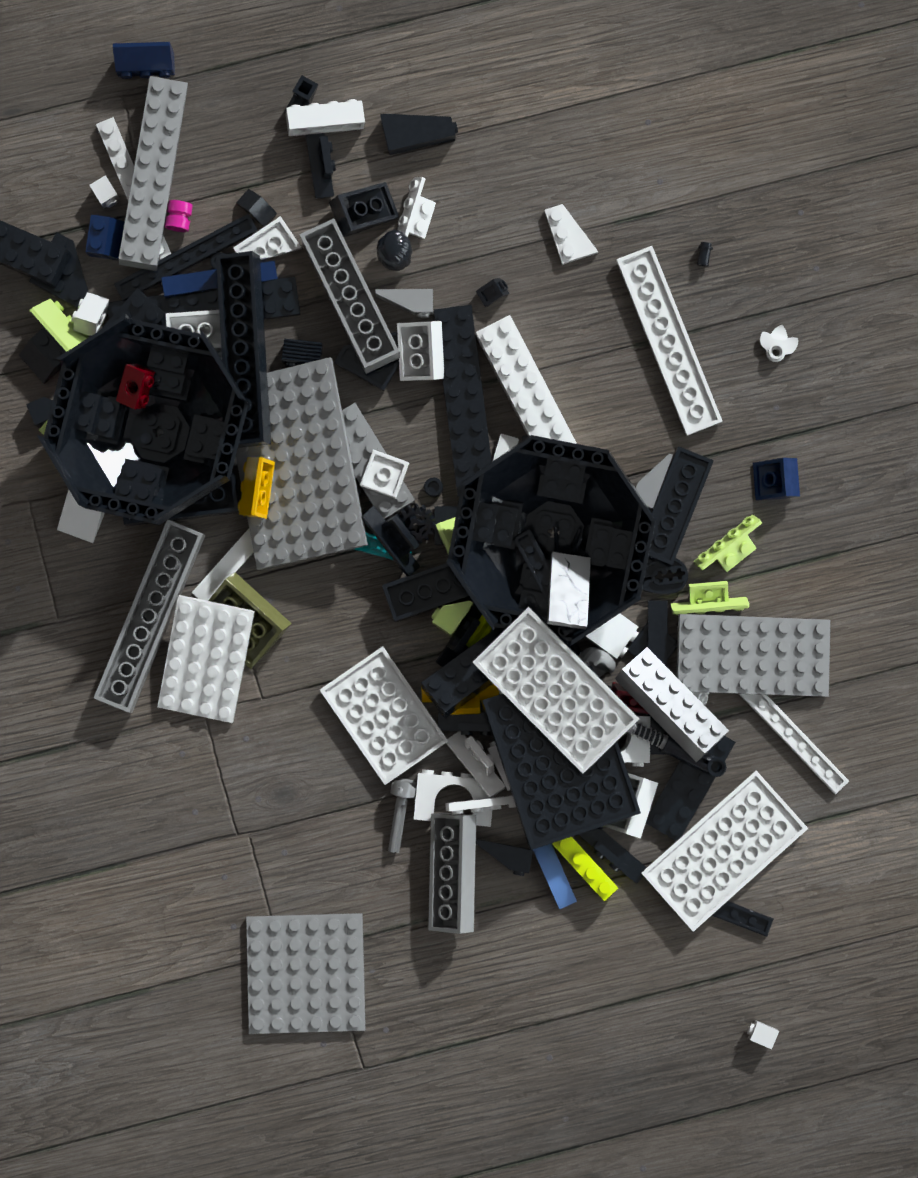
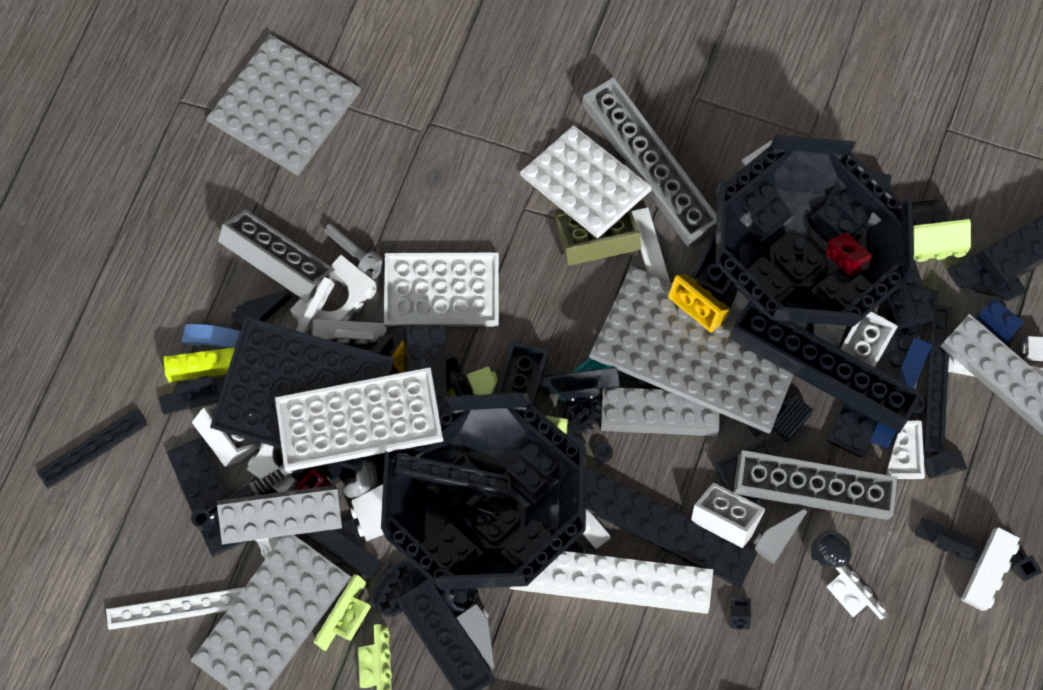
camera: 125 degrees right, 15 degrees down
white brick [71,292,109,336] -> none
dark pink wheel [164,200,193,232] -> none
black slope [329,182,399,237] -> none
white tile [360,450,410,499] -> none
black slope [380,114,458,155] -> none
tile [547,552,591,630] -> none
white plate [641,771,808,932] -> none

